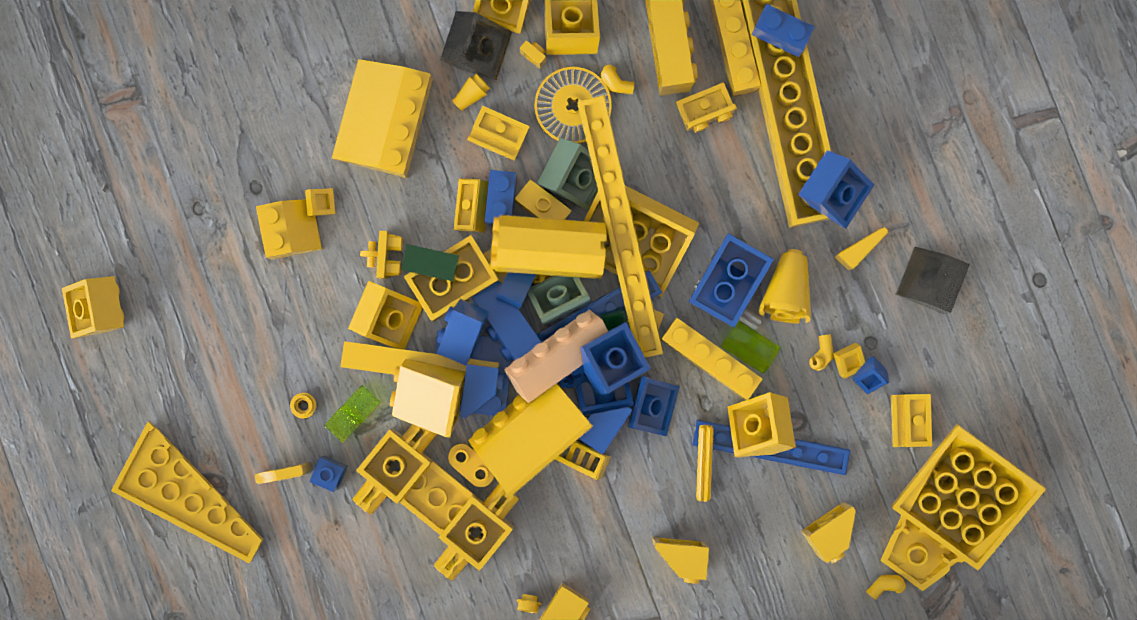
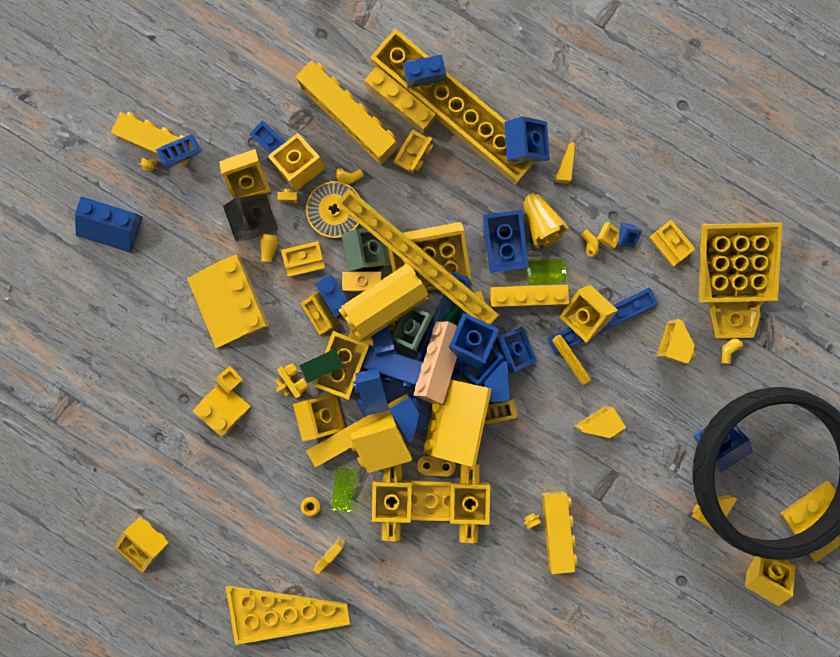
camera: 45 degrees left, 0 degrees up
blue brick [309,456,348,492] -> none
clear smoke slope [895,247,970,314] -> none

